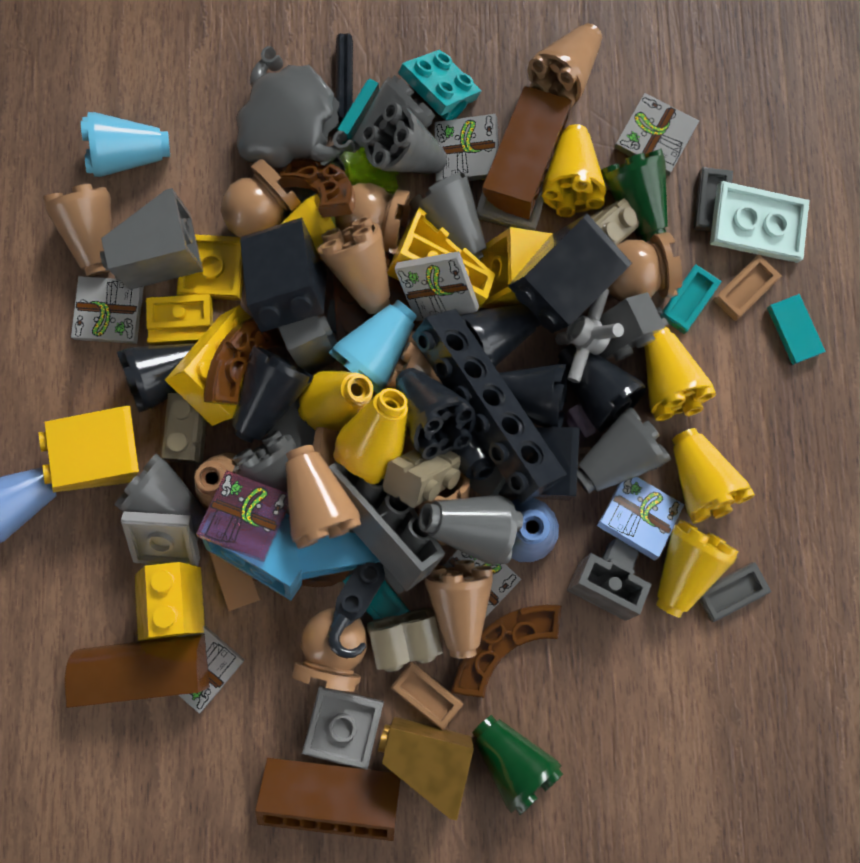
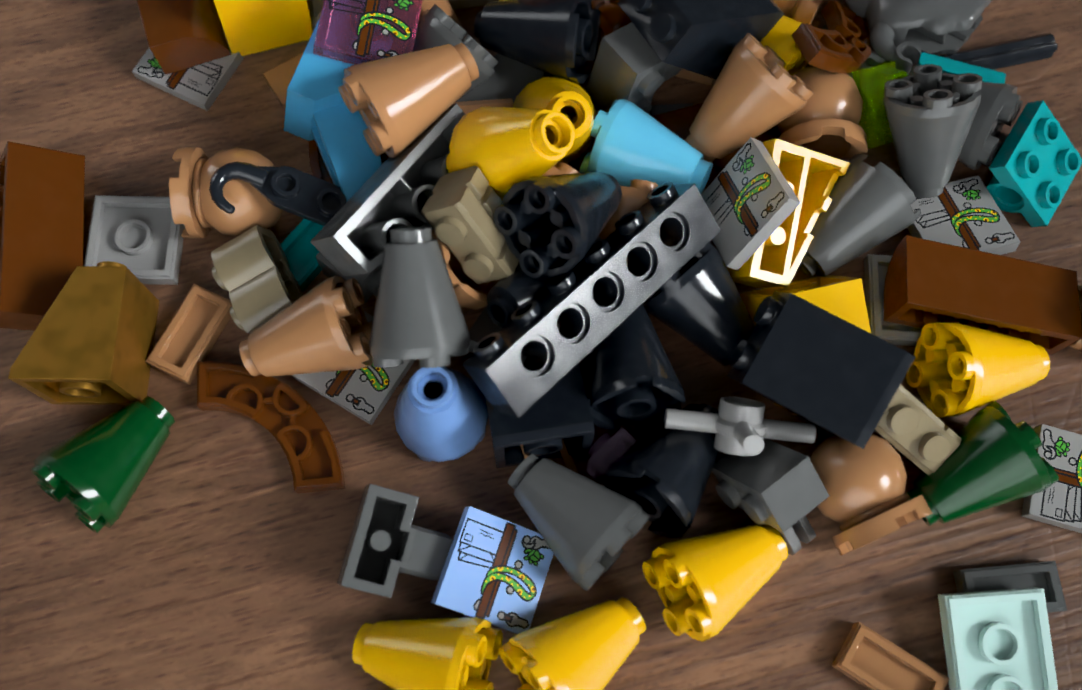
camera: 70 degrees right, 10 degrees down
teal tile [660,264,722,334] -> none

